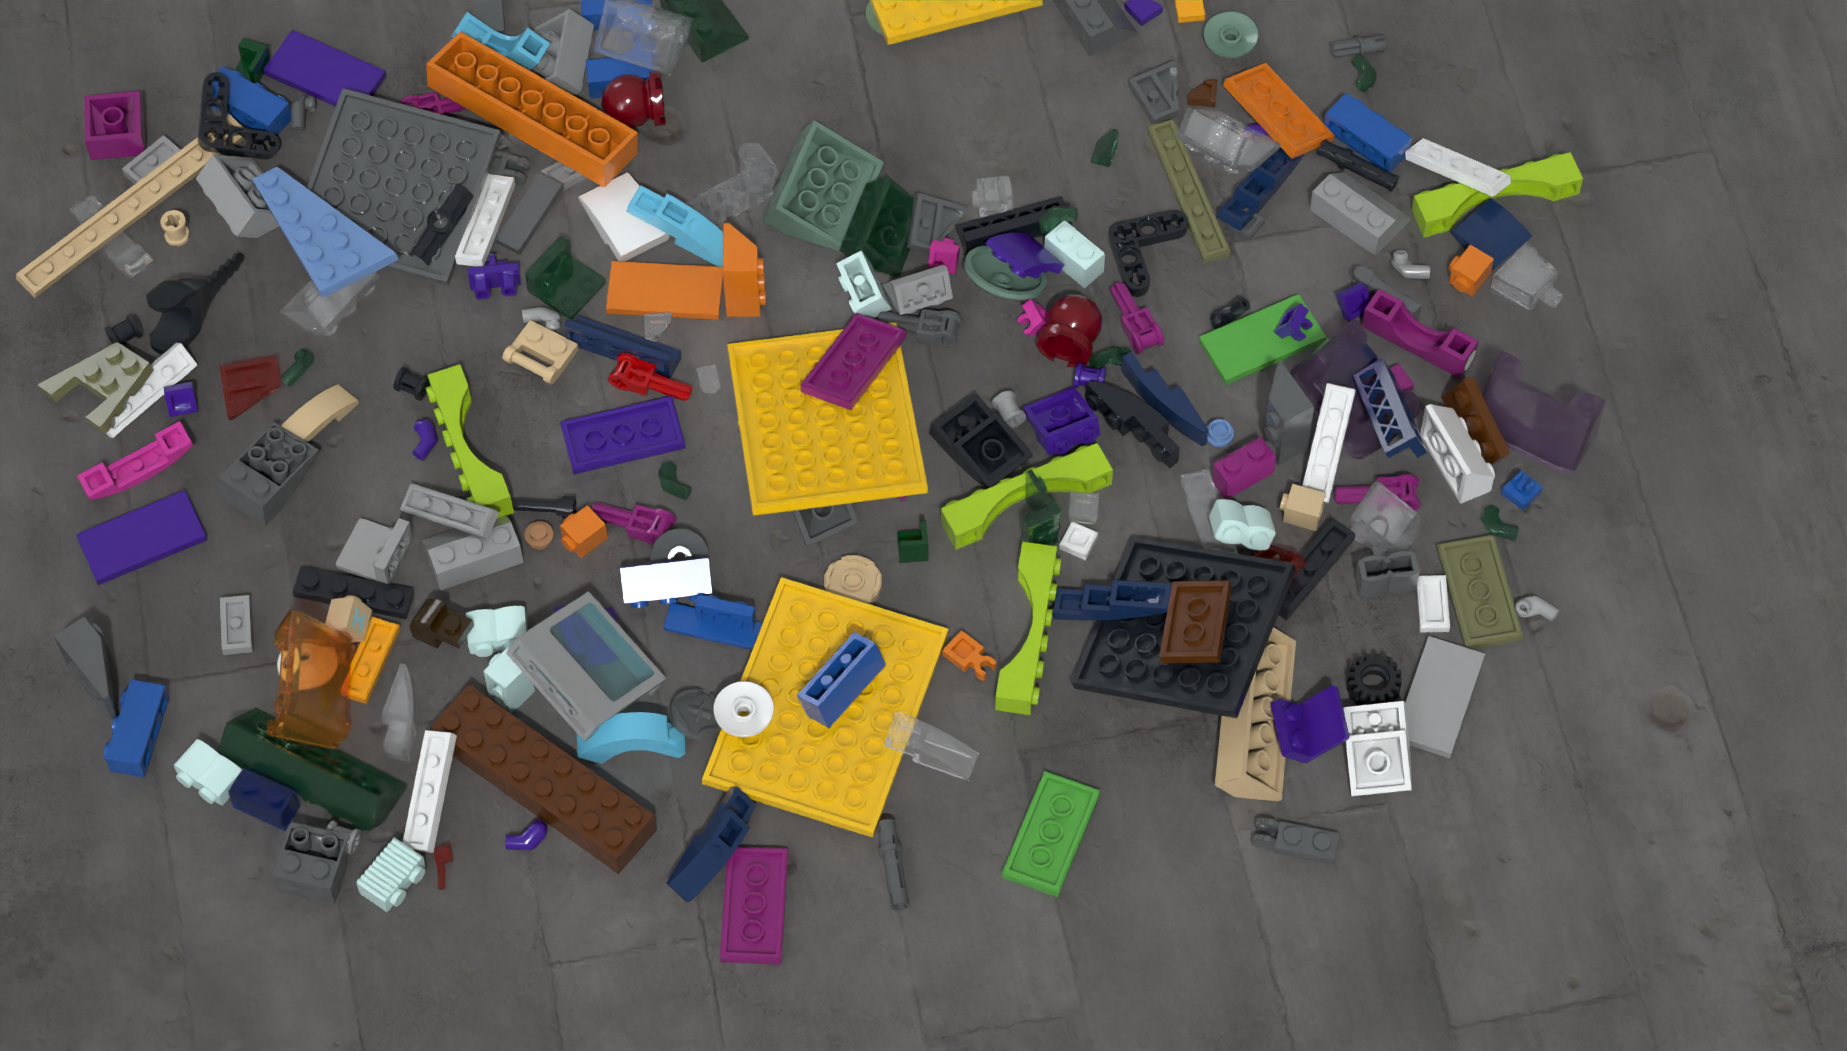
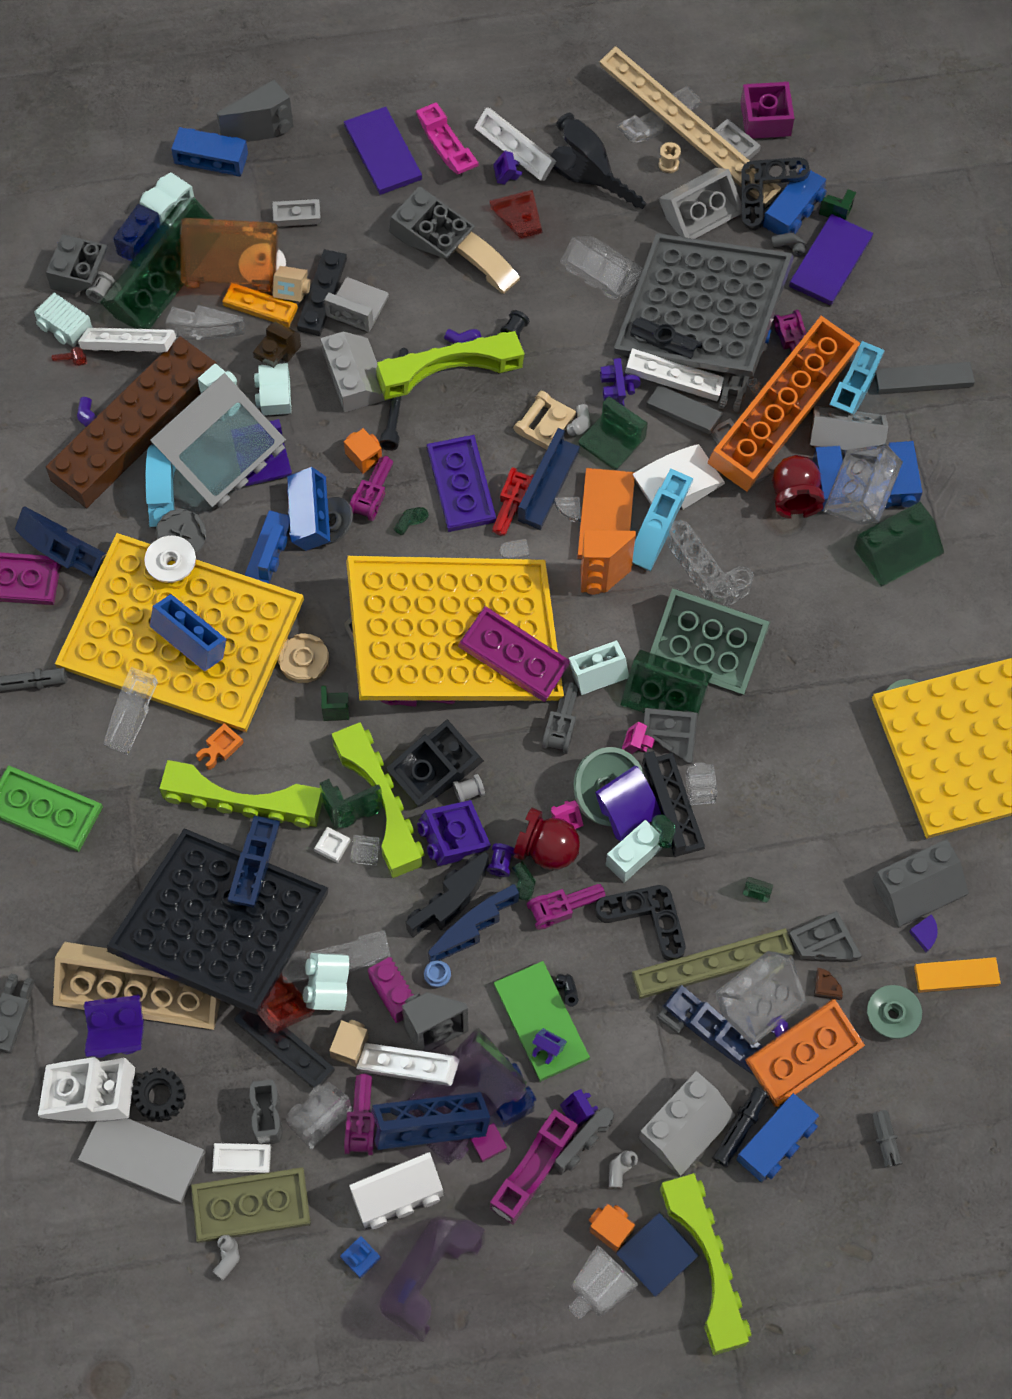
camera: 90 degrees right, 5 degrees up
wing [38,342,154,435] -> none
medium blue wing [252,167,399,298] -> none
clear green arm [280,349,314,387] -> none
light grey tile [400,483,499,539] -> none
medium nougat plate [524,521,554,550] -> none
light grey bracket [882,265,953,315] -> none
reddish brown plate [1160,581,1232,663] -> none
clear green arm [1352,55,1377,92] -> none
white tile [1405,138,1511,197] -> none
reddish brown wing [1441,376,1510,465] -> none
clear green arm [1481,505,1519,541] -> none

